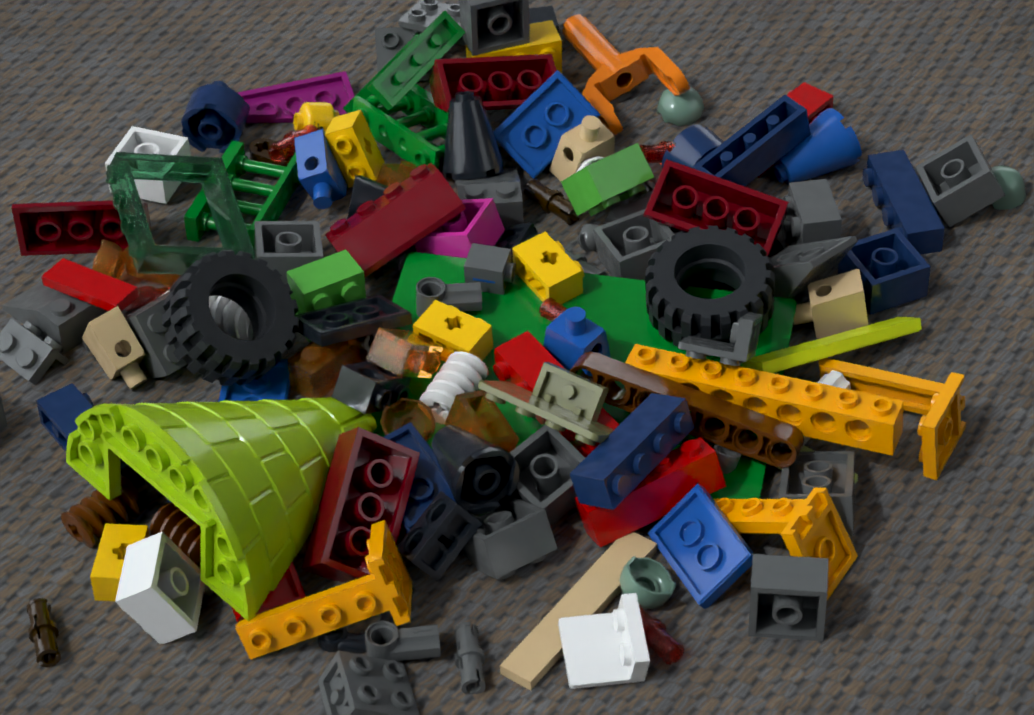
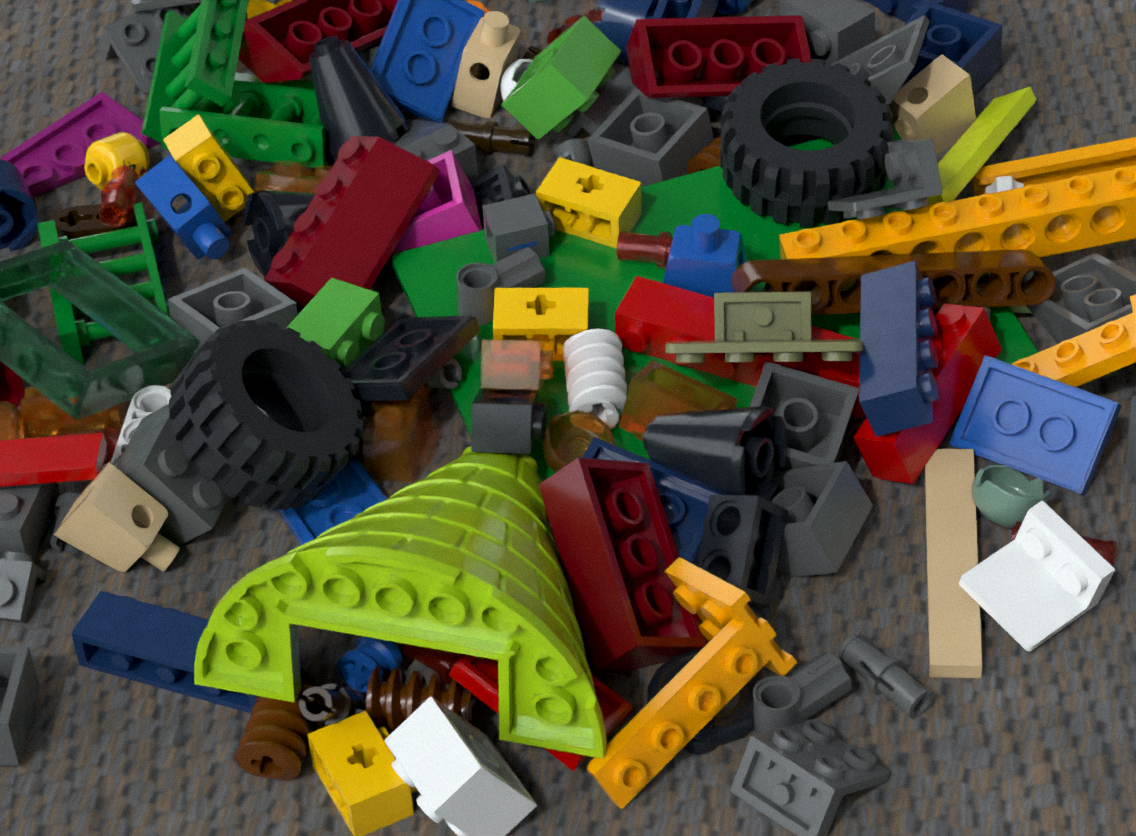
camera: 30 degrees left, 0 degrees up
none -> dark brown pin [299,683,365,725]

